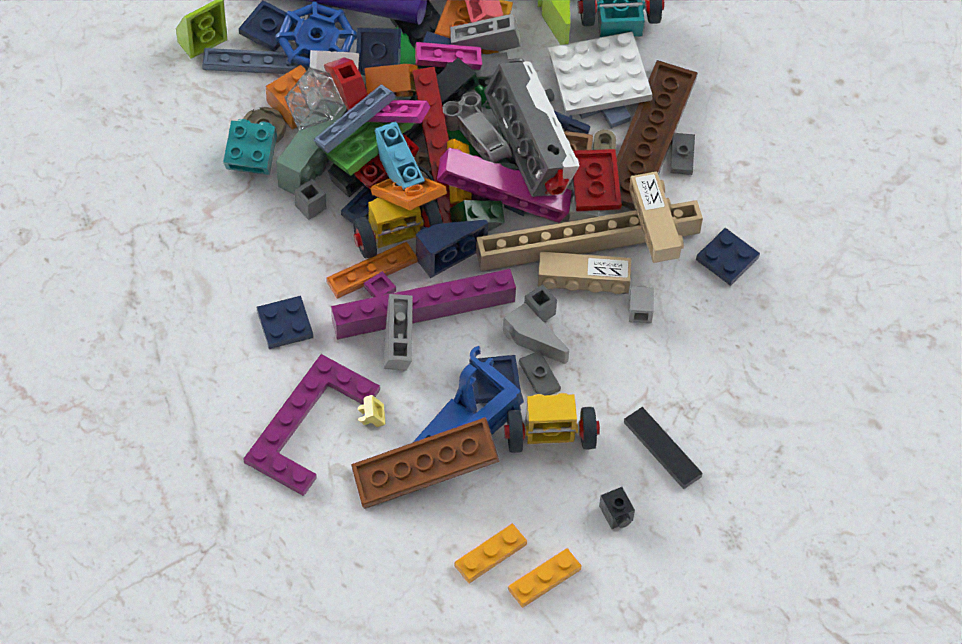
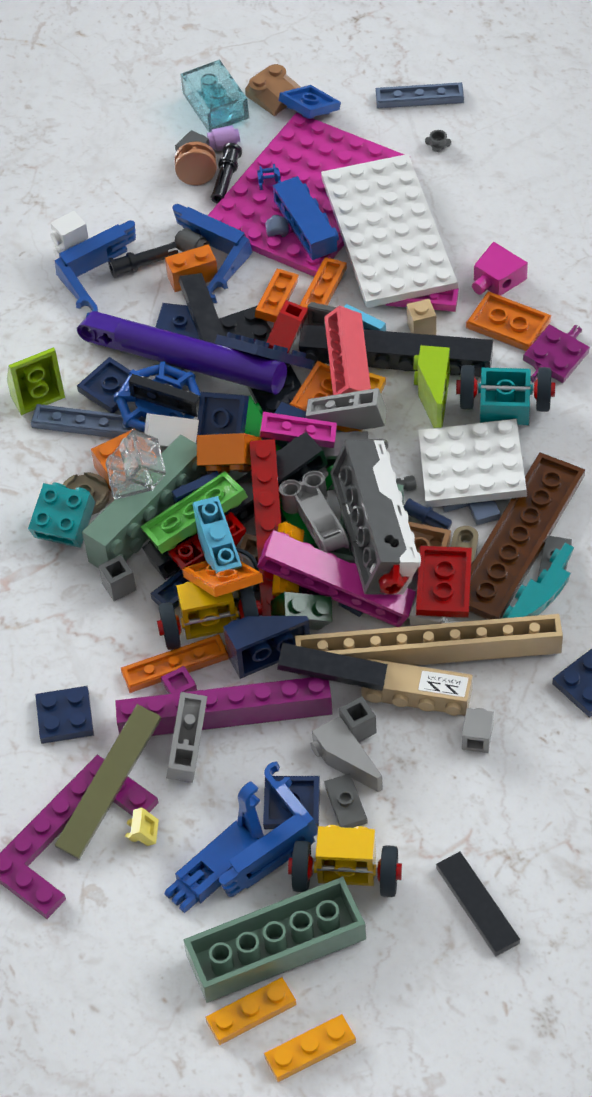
camera: 15 degrees right, 5 degrees down
sand blue tile [314,84,396,153] -> none
red slope [324,57,368,111] -> none
dark orange tile [351,417,500,509] -> none
dark pink plate [367,100,430,123] -> none
black brick [599,487,635,529] -> none
tan brick [629,171,684,263] -> none
none -> olive tile [55,704,161,860]
none -> black plate [128,374,200,417]
none -> sand green brick [183,877,366,1003]
none -> black tile [277,643,388,691]
none -> teal slope [502,542,574,618]

